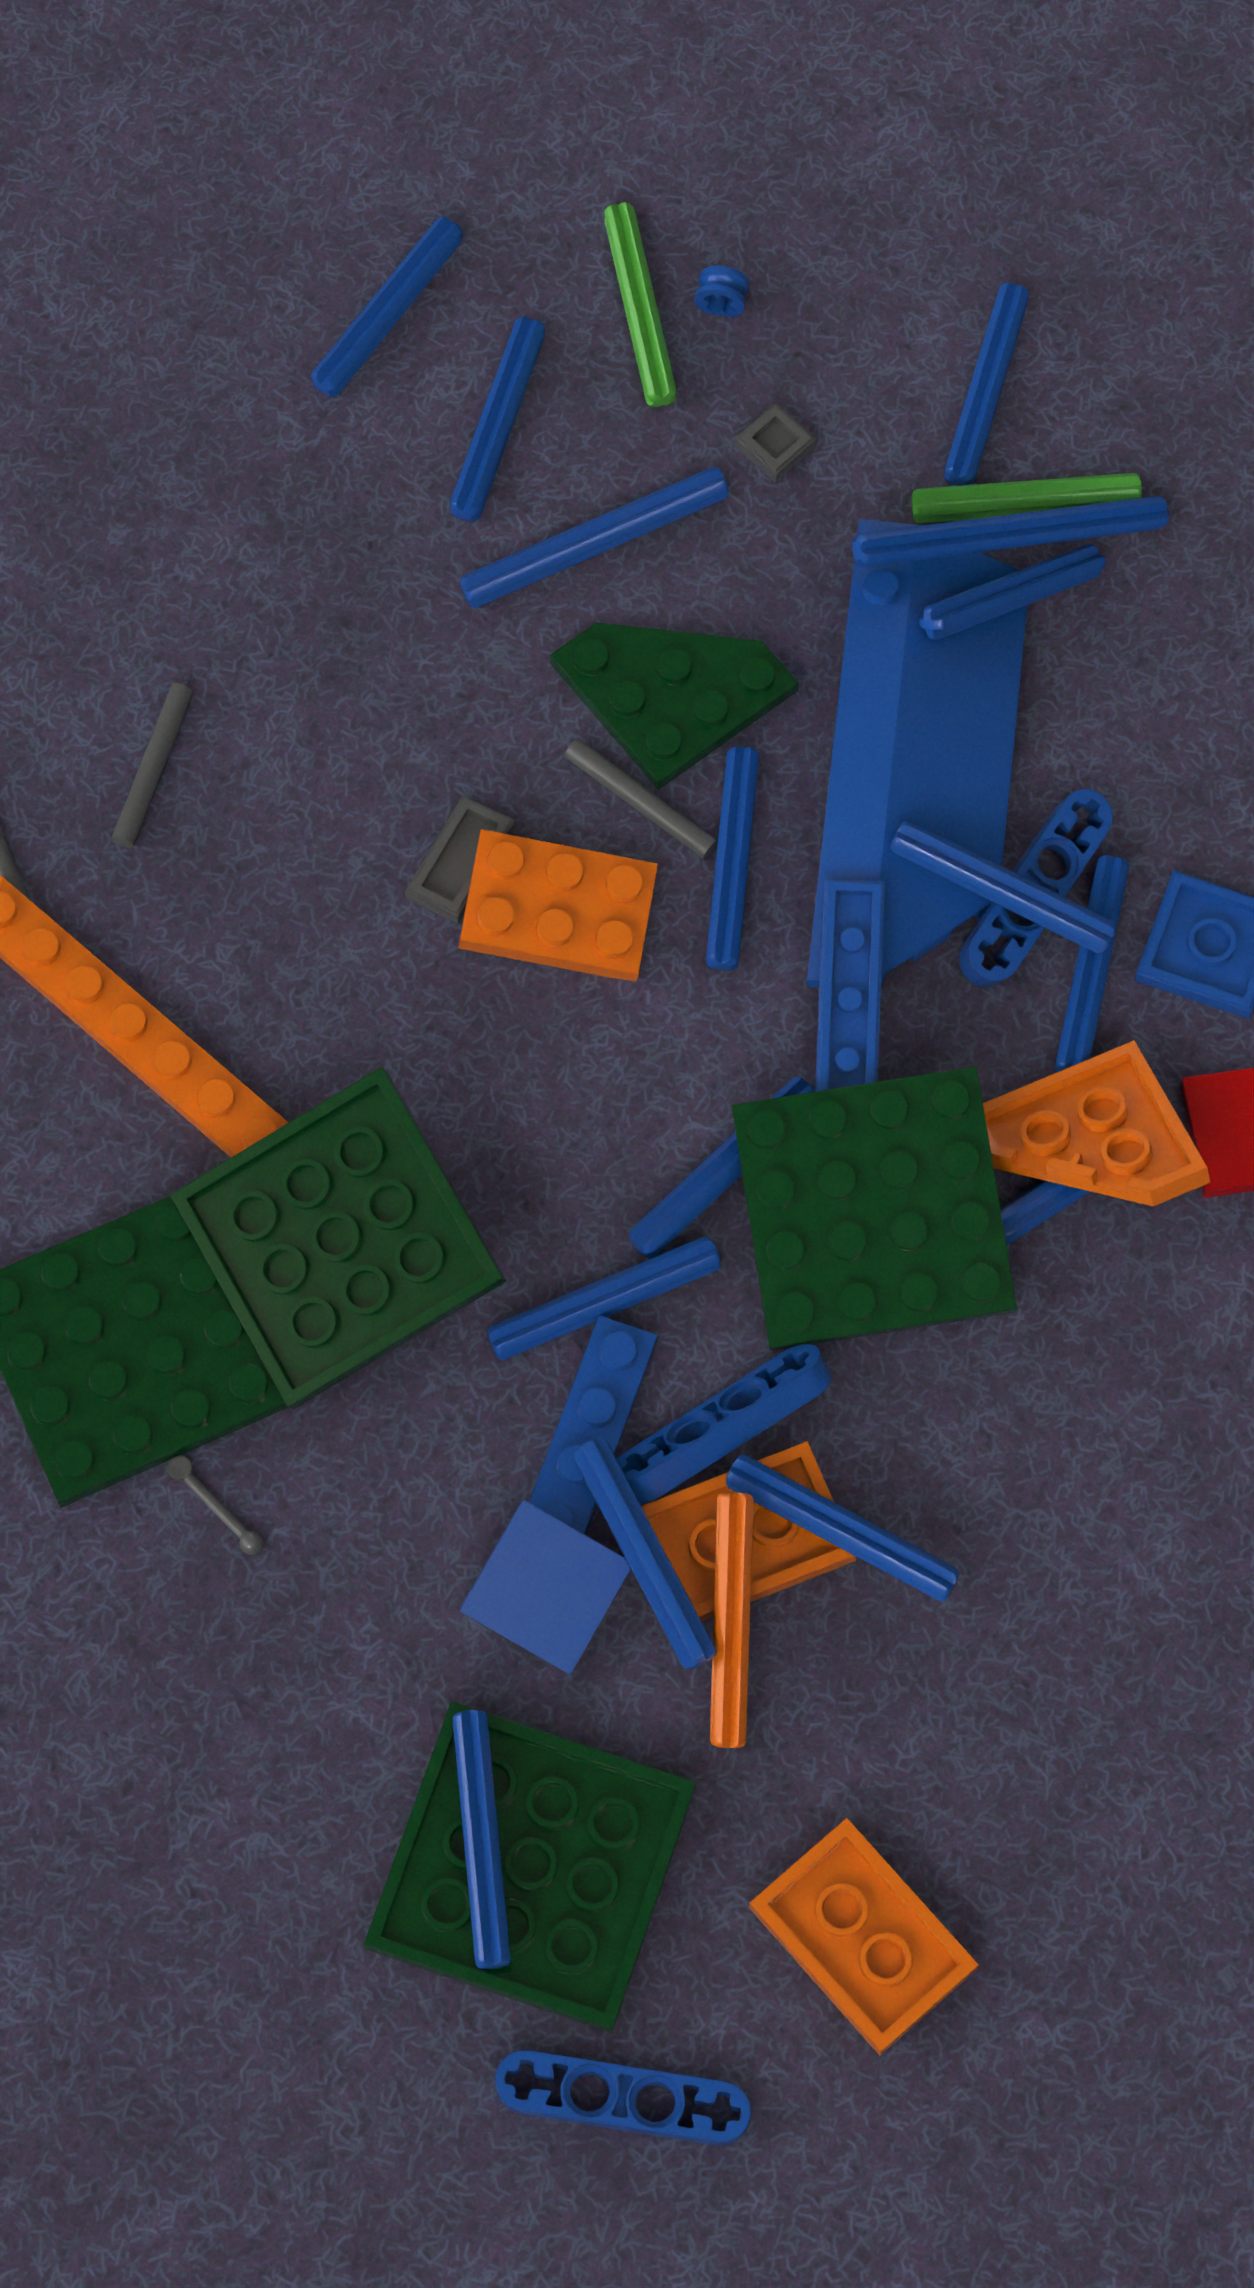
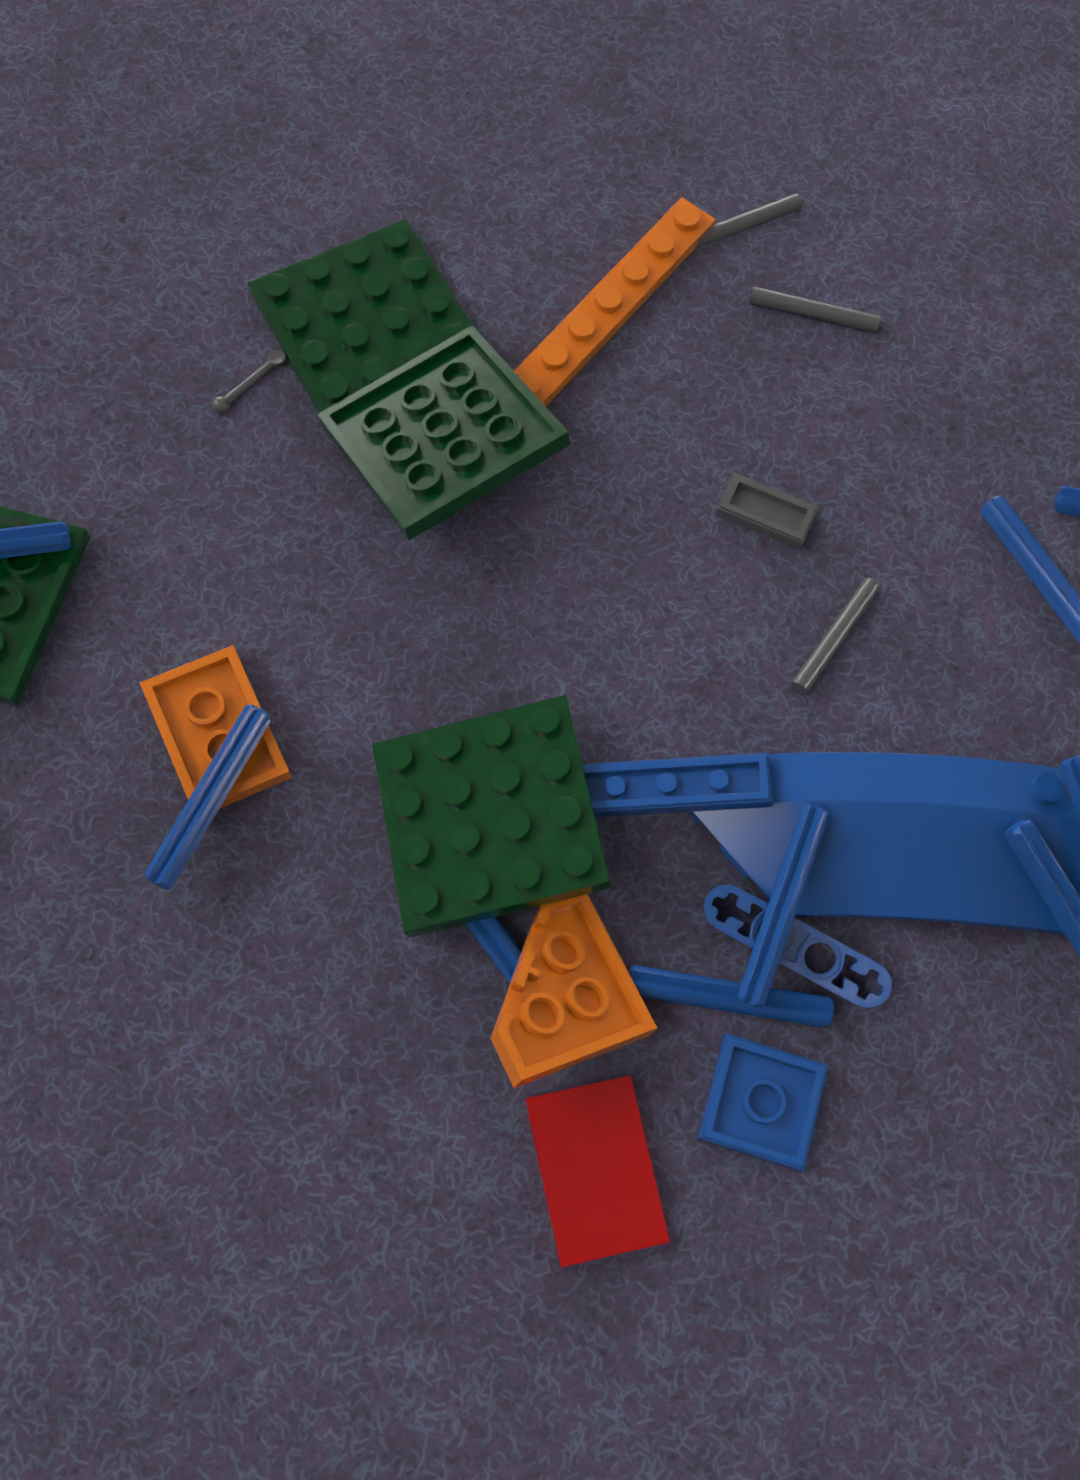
camera: 80 degrees right, 0 degrees up
orange plate [458,829,658,981] -> none
blue tile [458,1499,631,1675] -> none
blue axle [487,1237,721,1360] -> none
blue plate [529,1315,658,1535] -> none
dark green plate [550,622,798,790] -> none
blue axle [573,1437,716,1670] -> none
blue beam [617,1344,832,1504] -> none
blue axle [629,1077,815,1259] -> none
blue axle [706,746,759,971] -> none
orange axle [710,1492,754,1748] -> none

